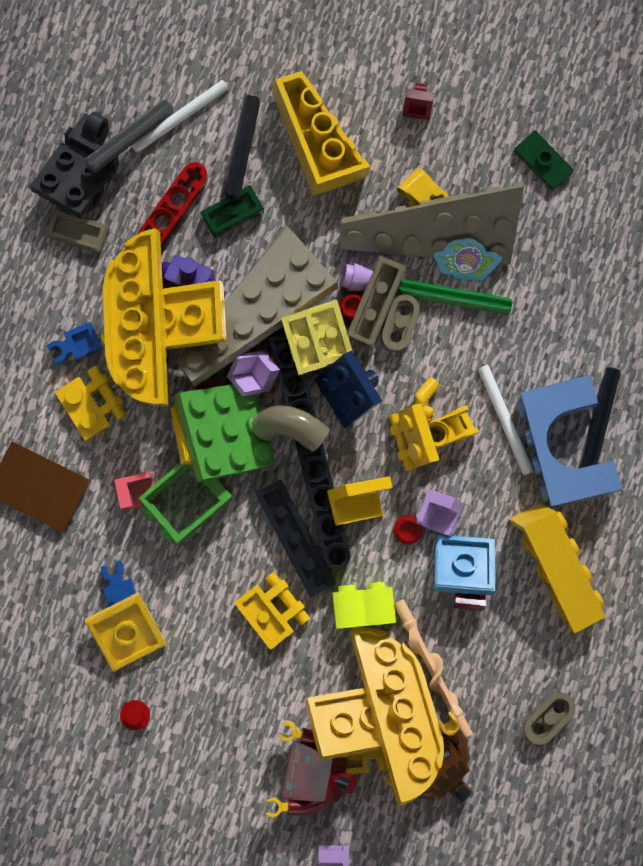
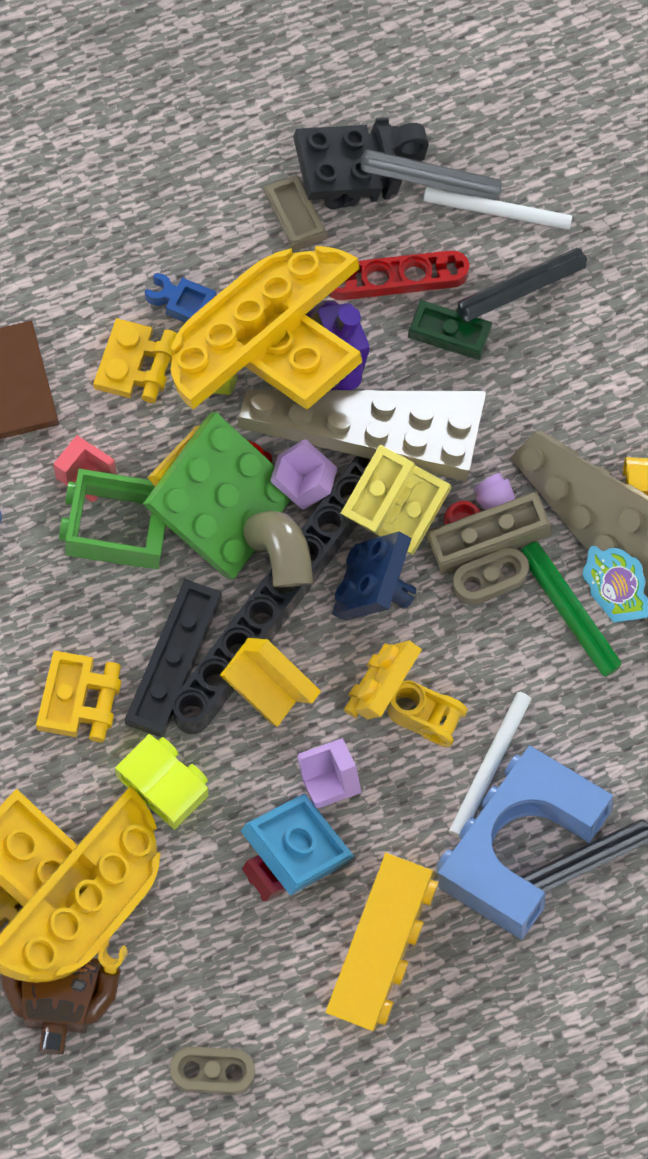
camera: 50 degrees right, 15 degrees down
yellow wedge [272,71,371,196] -> none
red plate [393,515,423,545] -> none
light nougat piece [394,599,473,737] -> none
yellow arm [414,377,440,422] -> none

